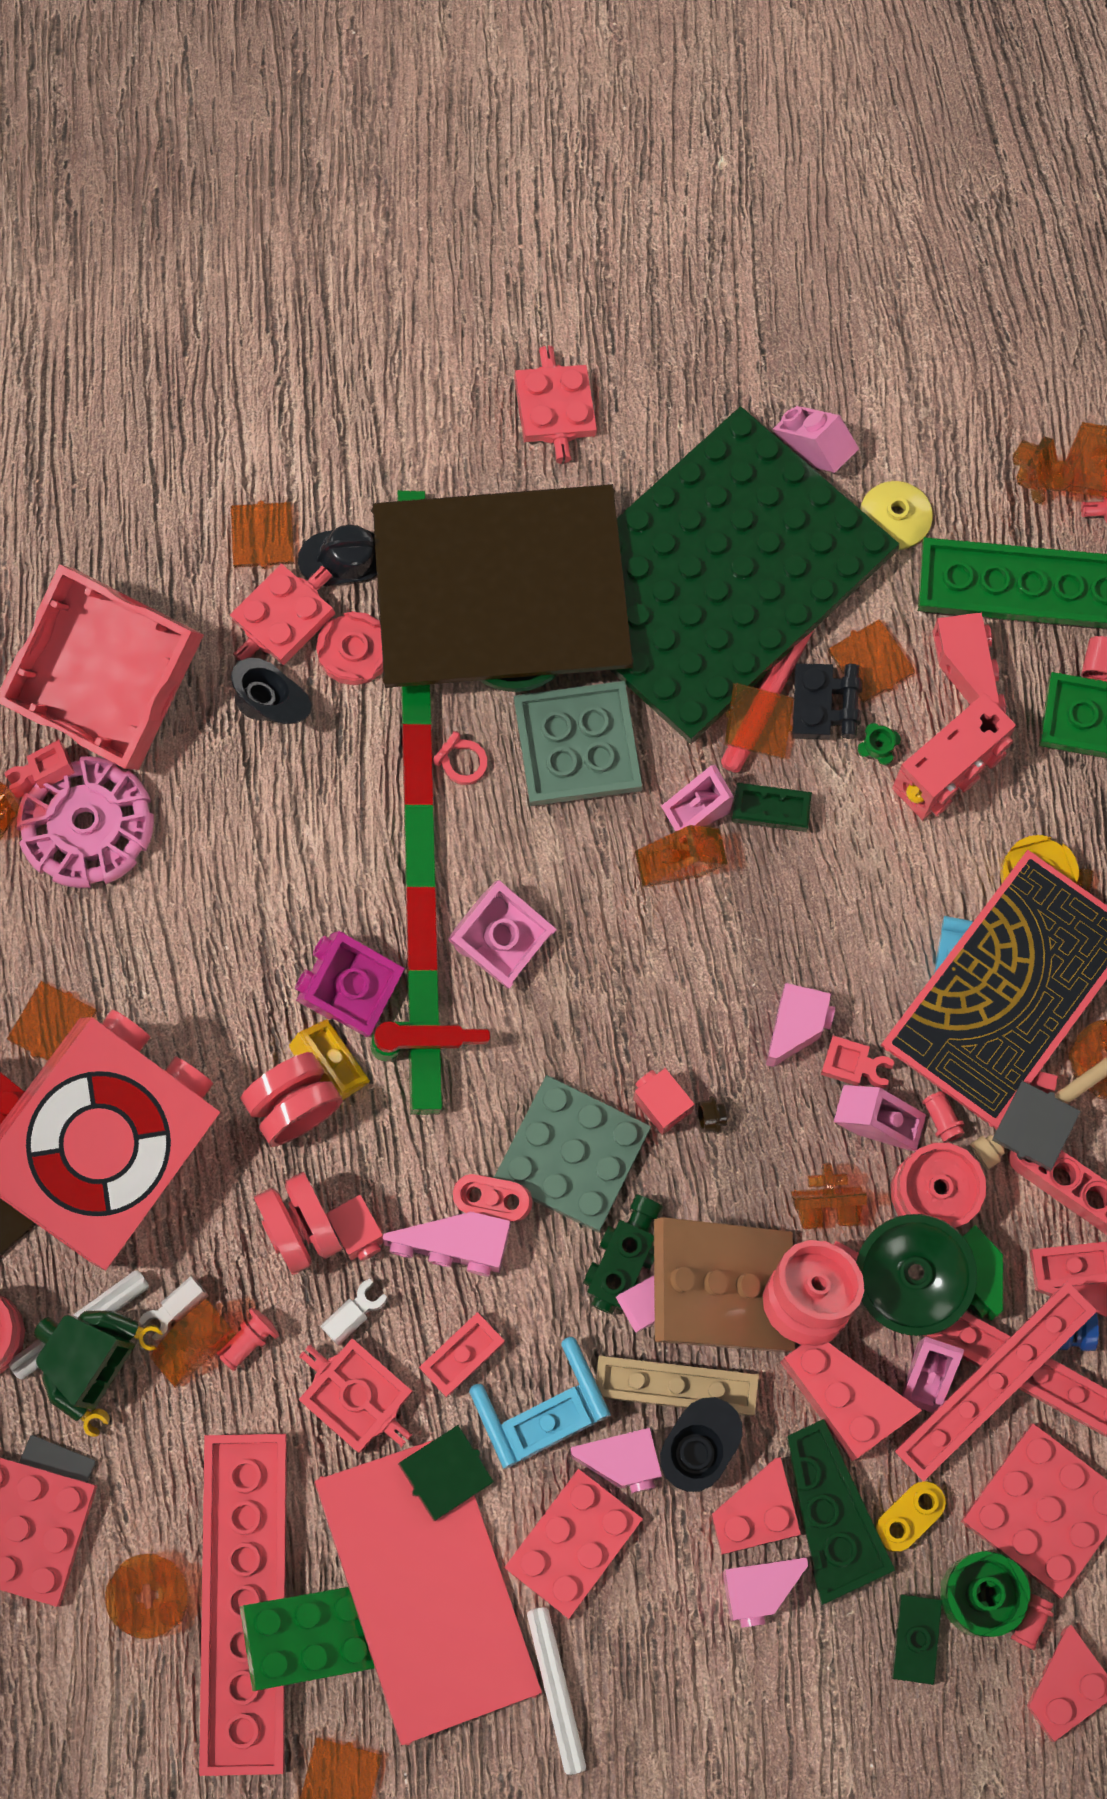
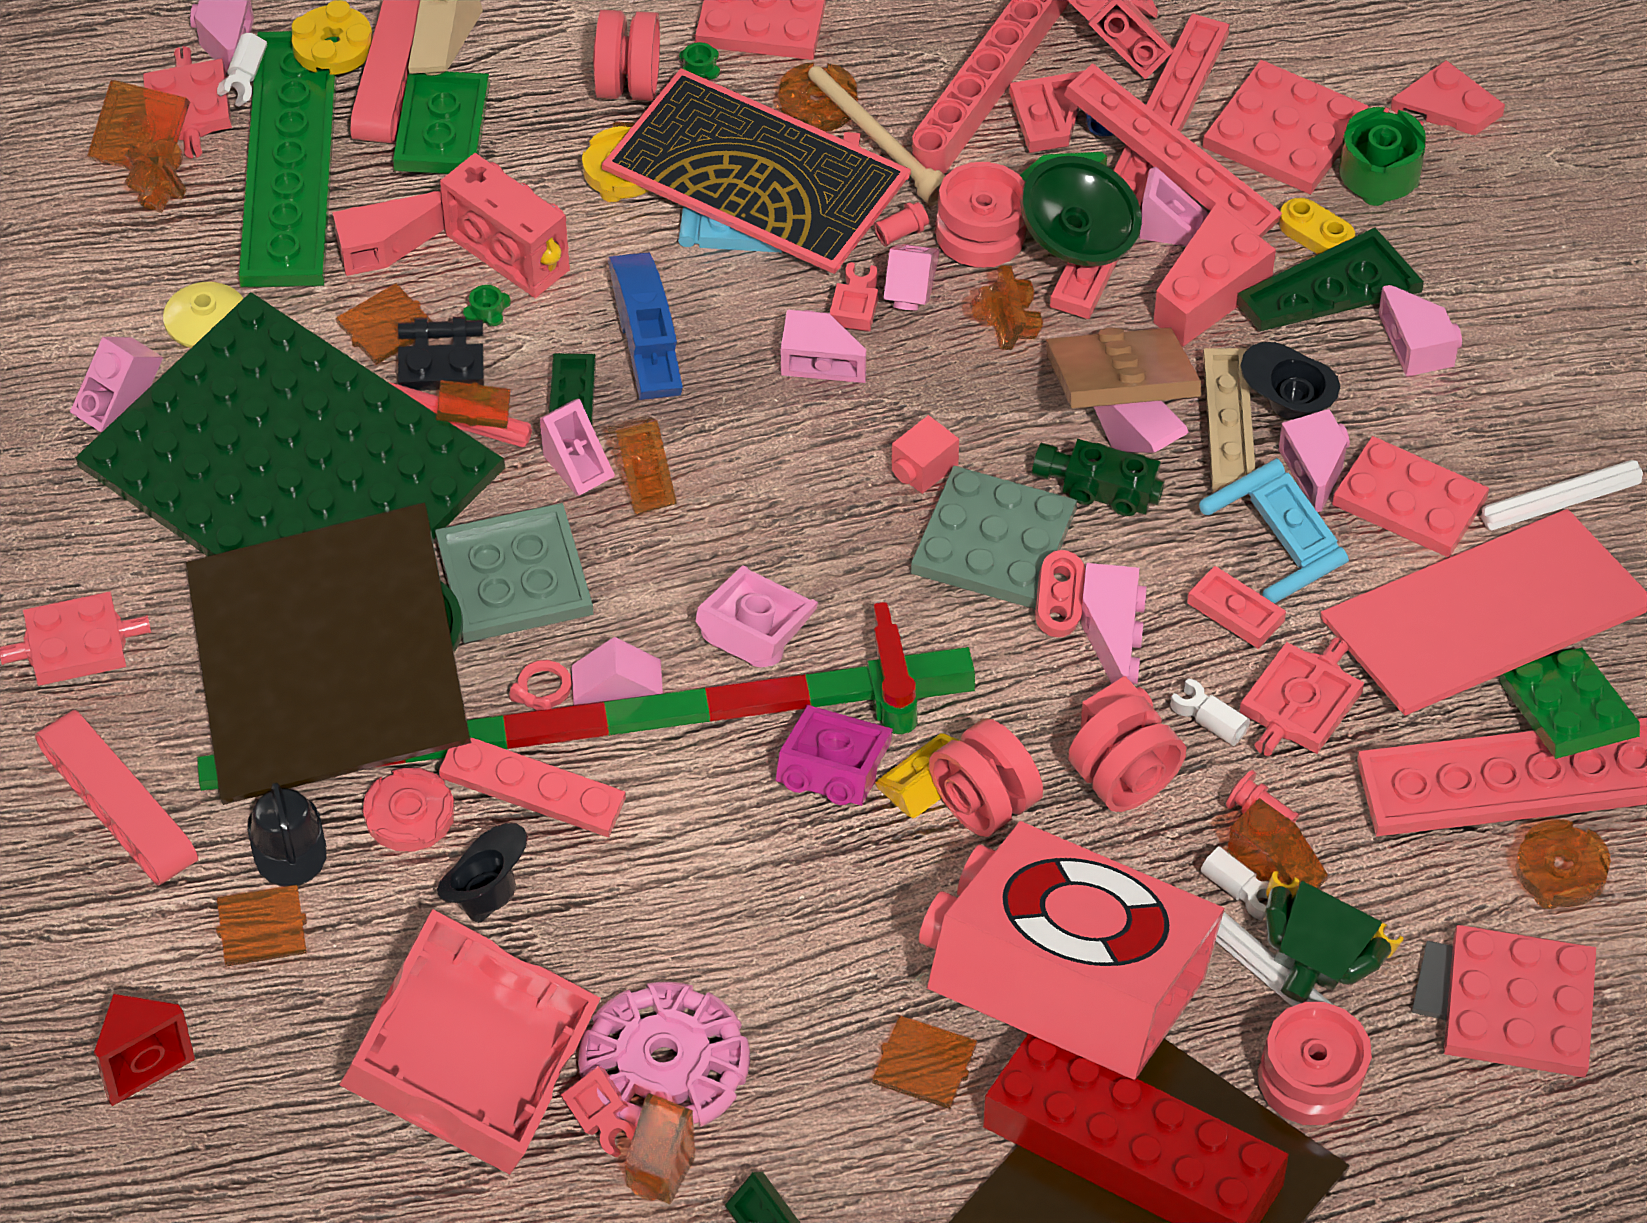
camera: 95 degrees left, 20 degrees down
coral plate [230,563,335,666] -> none
dark green piece [398,1425,494,1521] -> none
dark brown plate [698,1096,727,1134] -> none
coral wing [711,1457,801,1555] -> none
coral wheel [763,1240,864,1346] -> none
dark green plate [891,1595,942,1685] -> none
dark grey piece [992,1081,1081,1171] -> none
none -> coral beam [35,710,198,886]
none -> red slope [94,994,195,1106]
none -> coral plate [439,737,626,838]
none -> bright pink slope [572,637,663,706]
none -> blue slope [608,252,683,400]

